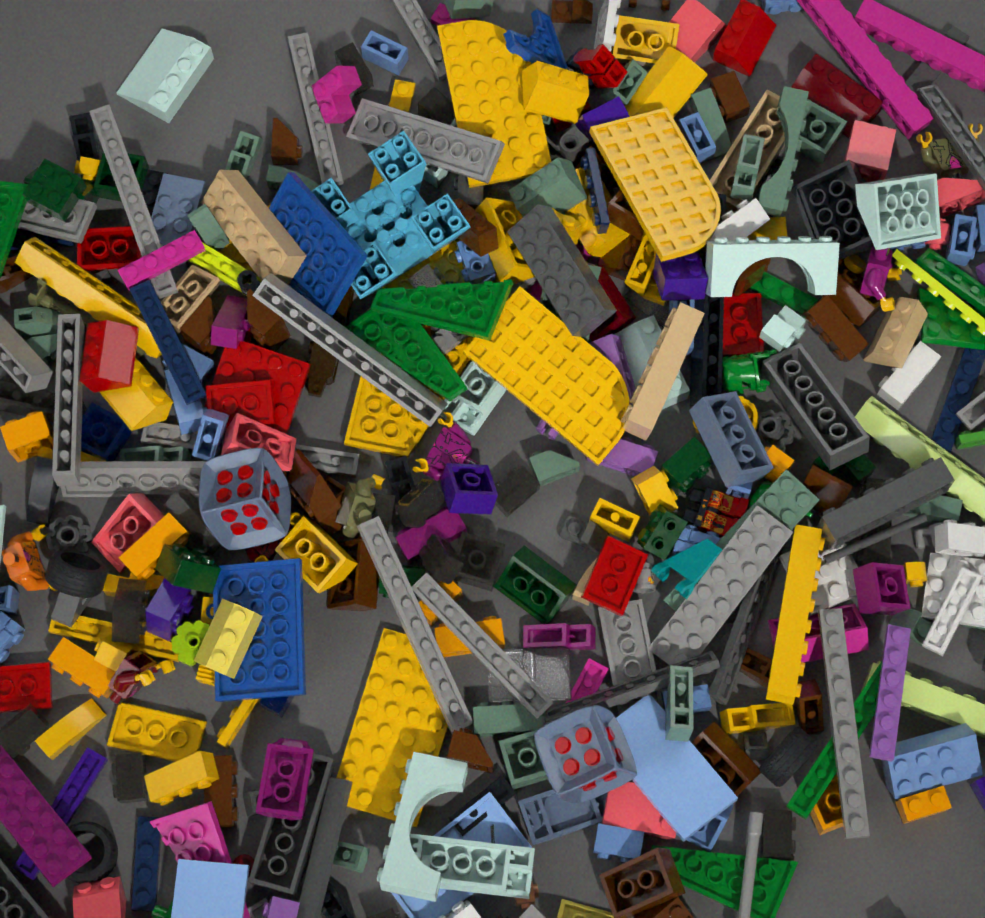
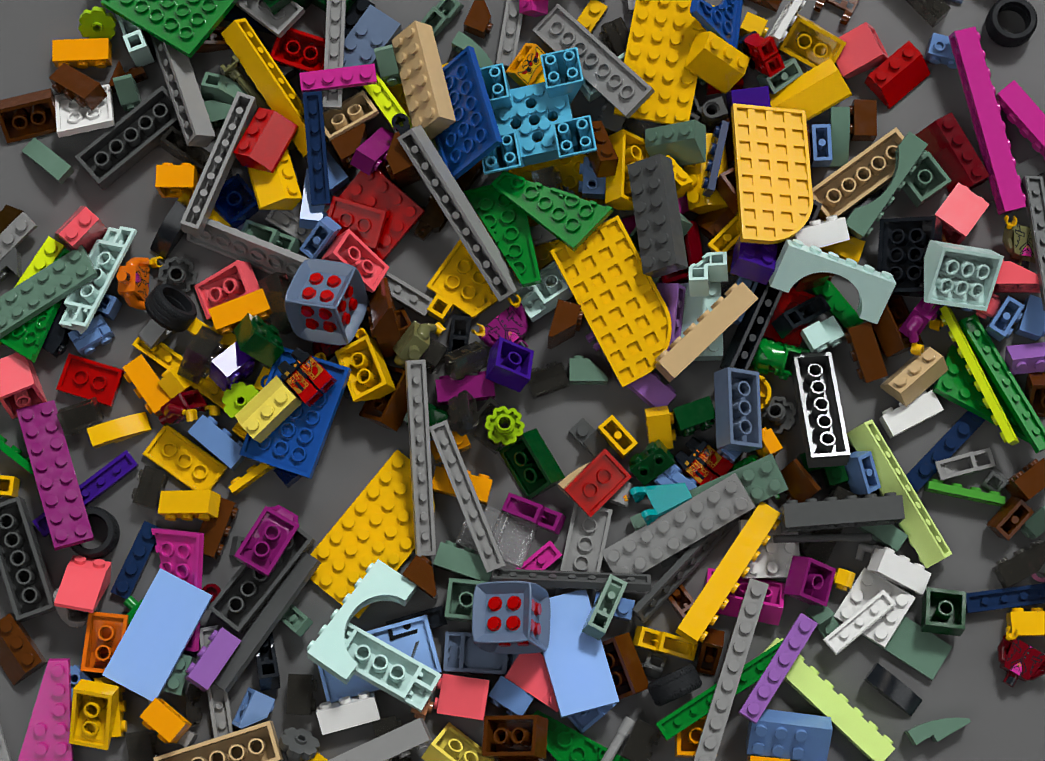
camera: 20 degrees right, 5 degrees up
sand green slope [730,134,765,201] -> none
tile [844,254,867,274] -> none
none -> medium blue brick [188,415,246,472]
none -> hips [278,348,337,407]
none -> yellow brick [427,294,454,324]
none -> coral slope [434,674,490,721]
none -> lime plant [485,406,525,446]
none -> light orange brick [505,43,546,86]
none -> reddish brown slope [547,299,583,349]
none -> light aqua brick [688,251,728,297]
none -> yellow brick [739,12,769,38]
none -> black slope [771,293,831,339]
none -> medium blue brick [844,451,881,494]

